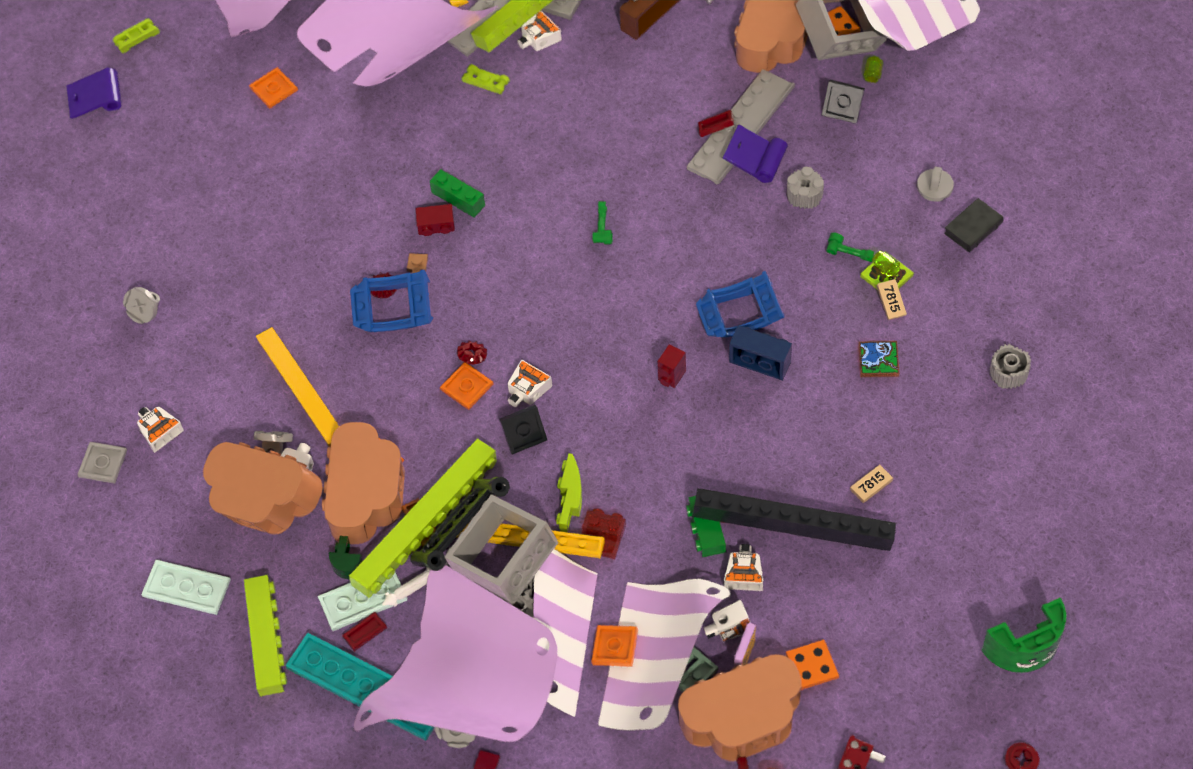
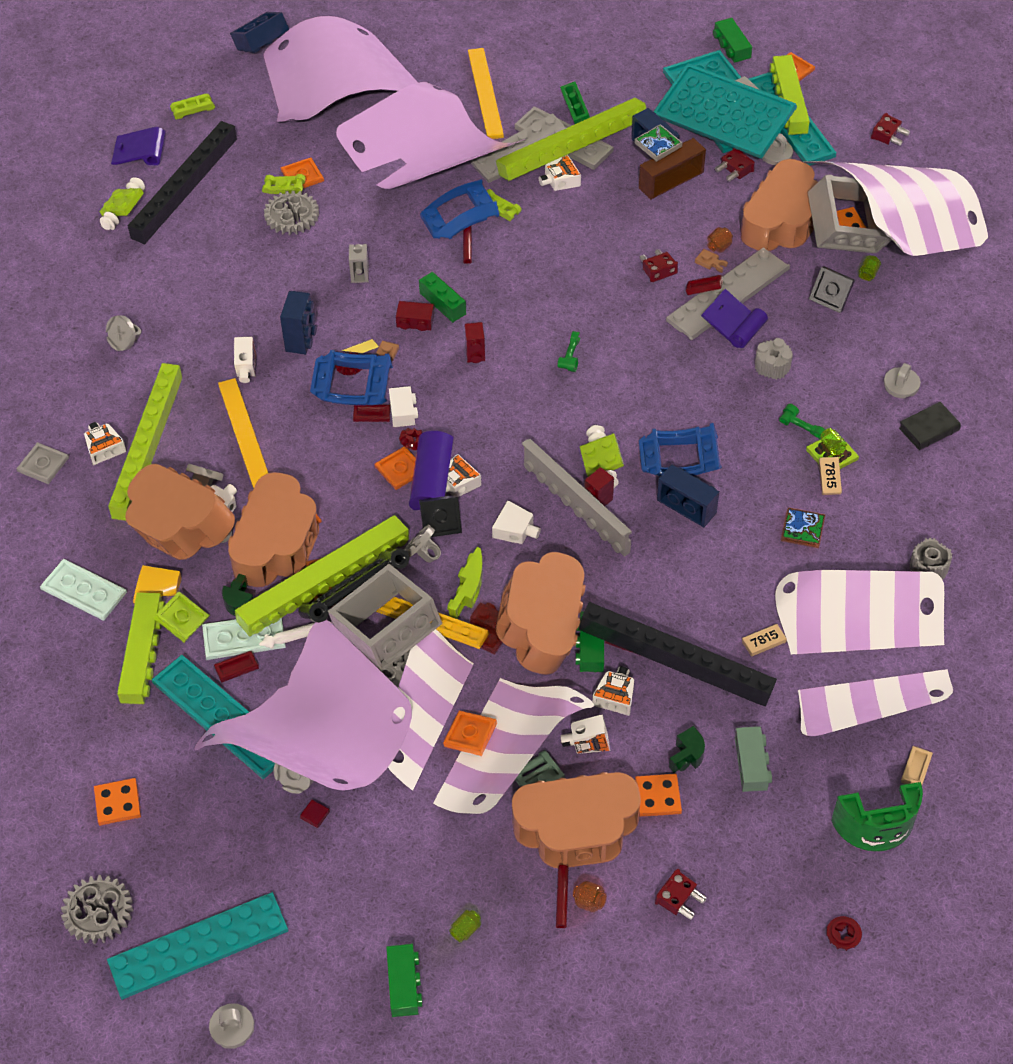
camera: 10 degrees right, 5 degrees down
lavender tile [734,623,756,667] -> none
none -> lime plate [99,177,145,230]
none -> lime brick [108,363,182,521]
none -> black brick [128,121,237,244]
none -> yellow slope [133,565,182,603]
none -> lime tile [154,591,210,643]
none -> white torso [234,337,256,383]
none -> lime plate [262,174,306,194]
none -> light grey gear [264,190,319,235]
none -> dark blue brick [280,291,317,355]
none -> light yellow sticker [342,339,379,353]
none -> light grey brick [349,244,369,283]
none -> dark red tile [353,405,391,422]
none -> white brick [389,386,418,427]
none -> light grey tile [404,524,441,563]
none -> dark purple brick [409,431,454,510]
none -> blue wedge [420,179,499,239]
none -> dark red piece [463,225,472,264]
none -> dark red brick [464,322,485,363]
none -> white torso [492,501,541,544]
none -> nougat brick [496,552,586,674]
none -> light grey plate [522,439,632,557]
none -> lime plate [580,425,624,488]
none -> dark red piece [640,249,678,282]
none -> dark green brick [669,726,705,773]
none -> medium nougat plate [695,249,728,273]
none -> clear orange head [707,227,733,253]
none -> sand green brick [734,726,772,792]
none -> piece [775,570,953,736]
none -> tan tile [901,746,933,784]

